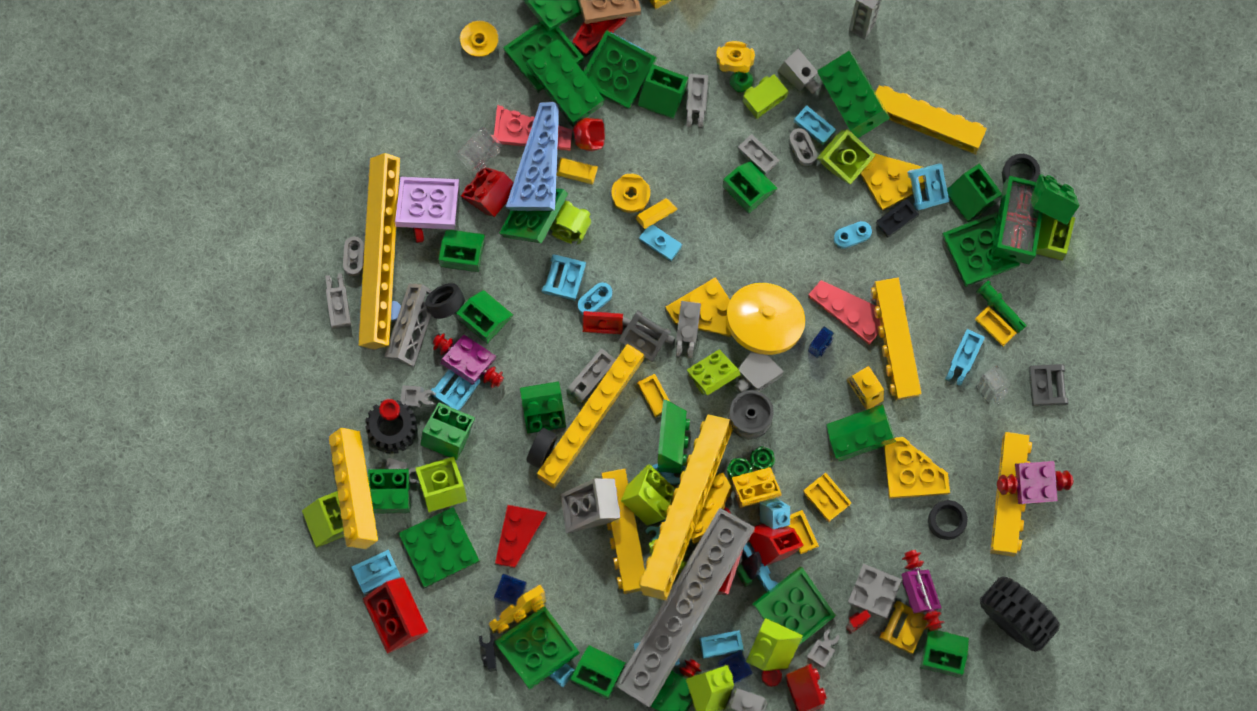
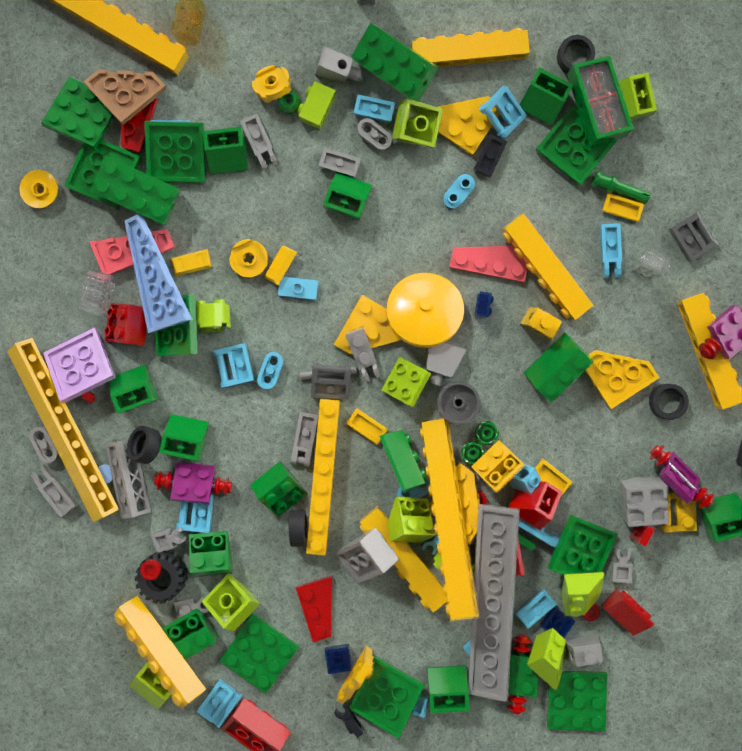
camera: 25 degrees left, 15 degrees up
red hair [573,118,605,151] -> none
red plate [583,311,623,335] -> none
black tile [741,551,762,580] -> none
yellow plate [803,472,851,522] -> none
green slope [1030,174,1080,225] -> none

